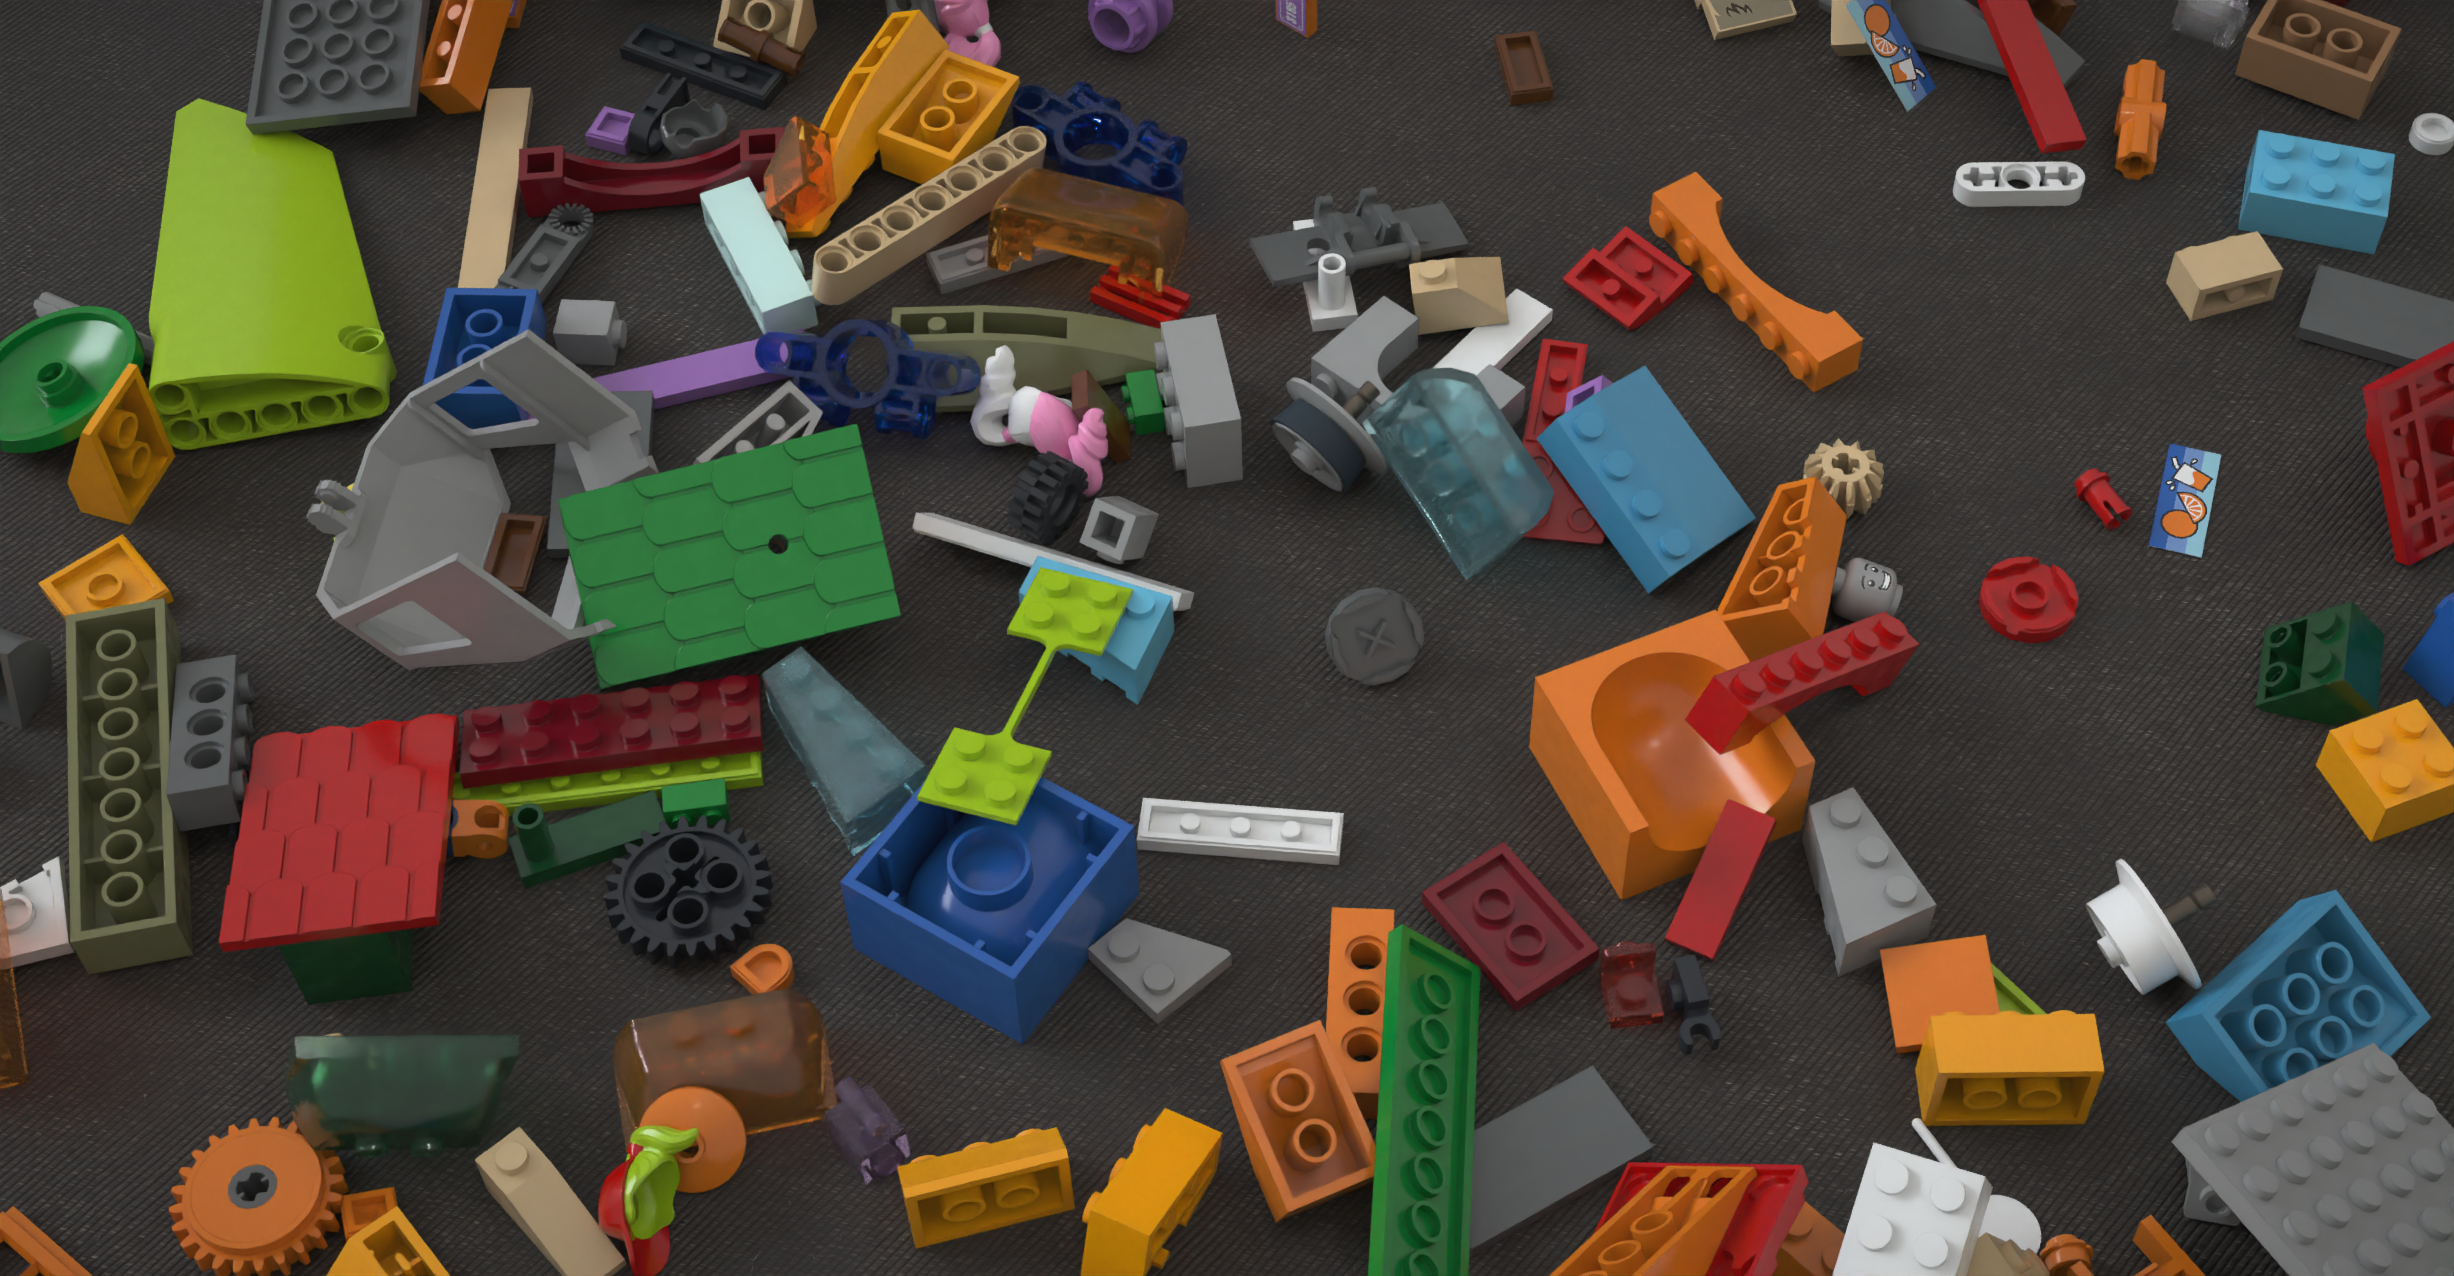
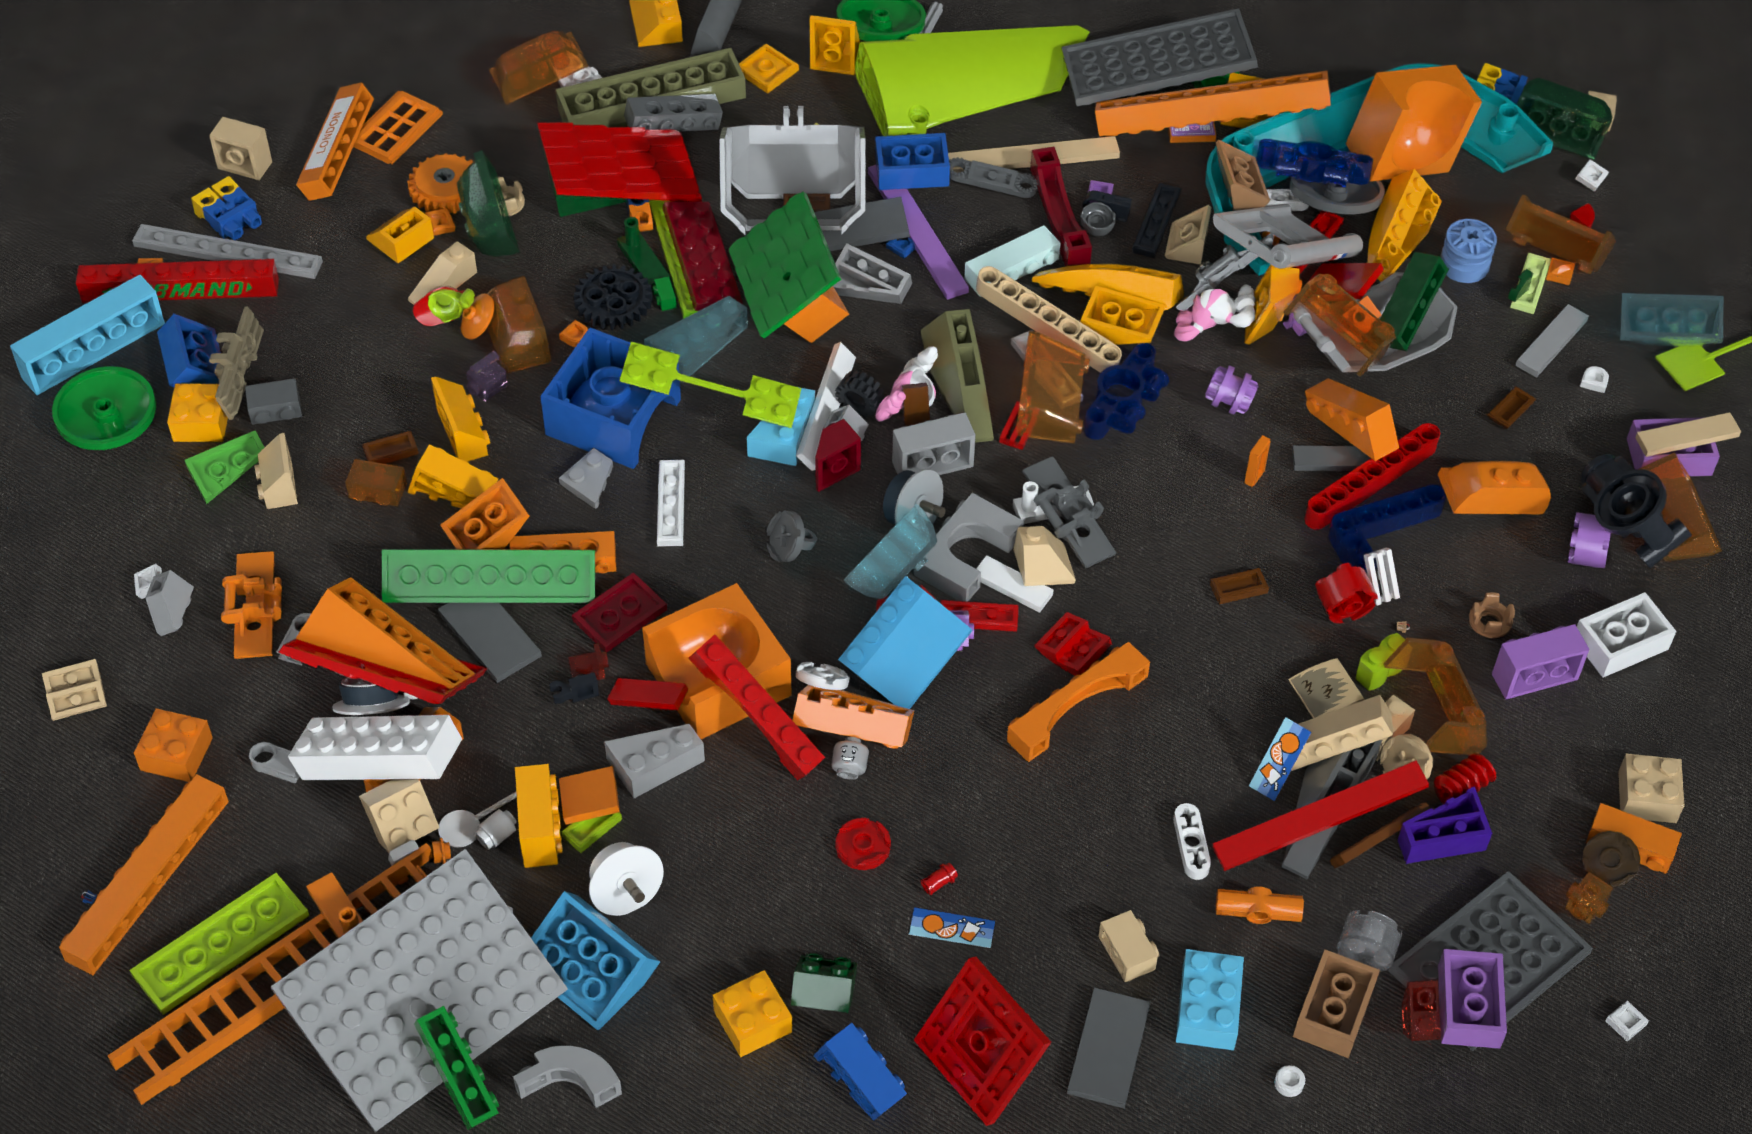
camera: 80 degrees right, 0 degrees up
light grey brick [553,299,627,366] -> none
reddish brown pin [717,16,806,78] -> none
clear blue piece [755,319,981,439] -> none
clear orange slope [763,115,836,228] -> none
tan gear [1803,438,1884,520] -> none
none -> white brick [474,809,517,850]
none -> white tile [796,662,850,690]
none -> dark red slope [815,419,861,492]
none -> blue tile [886,238,915,259]

